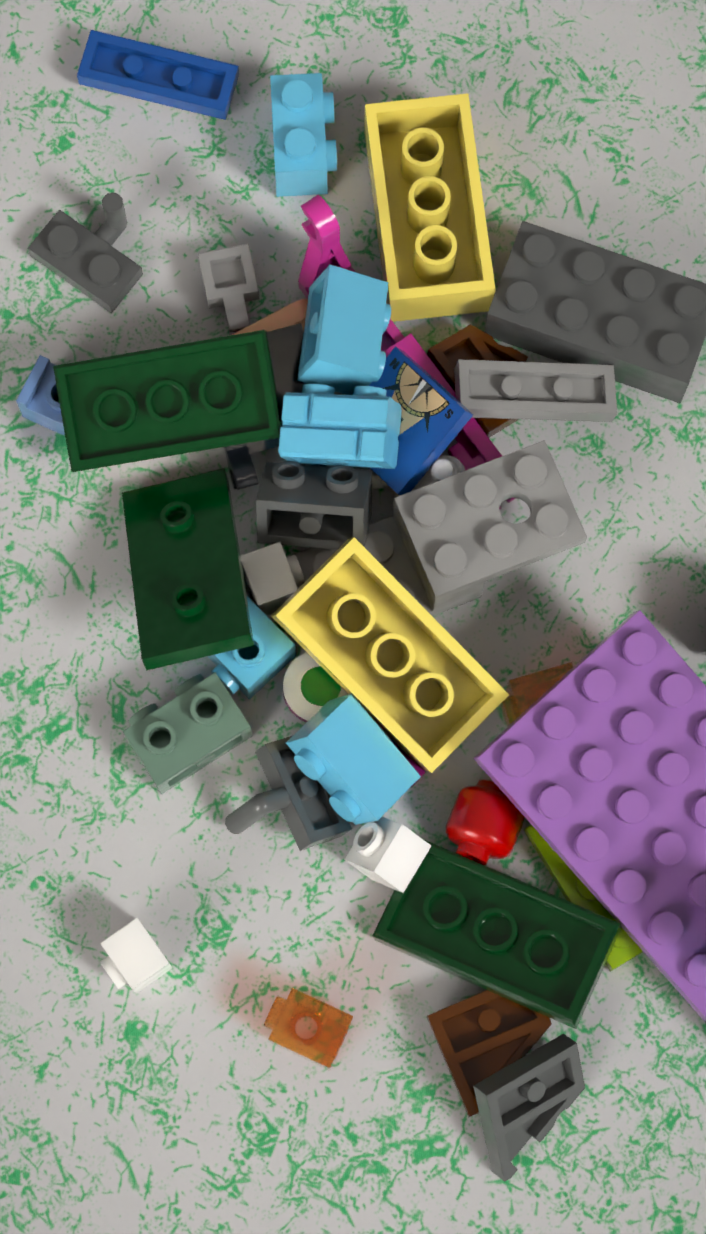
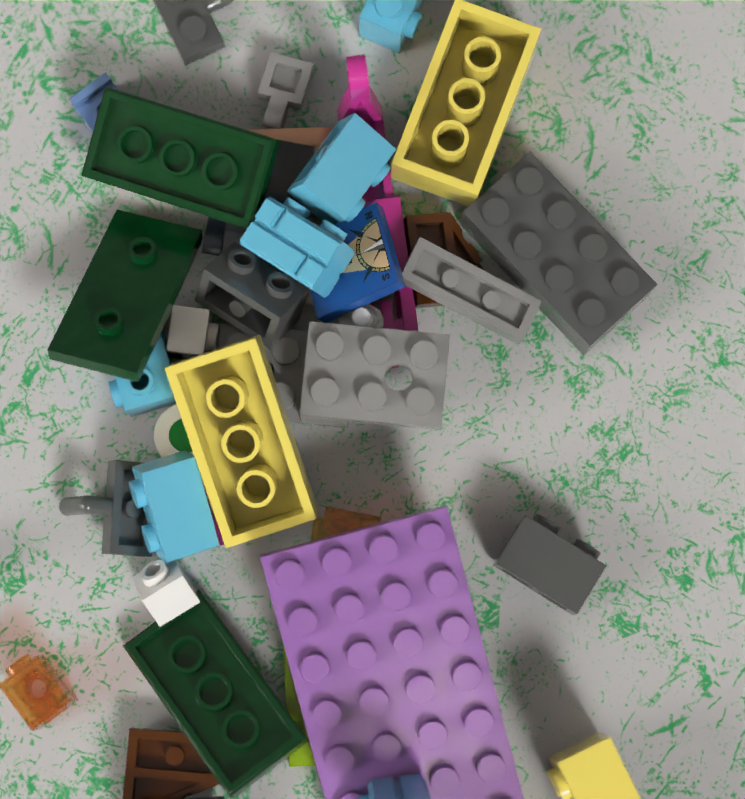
camera: 30 degrees right, 5 degrees up
sand green brick [123,672,253,794] -> none
red head [445,780,525,865] -> none

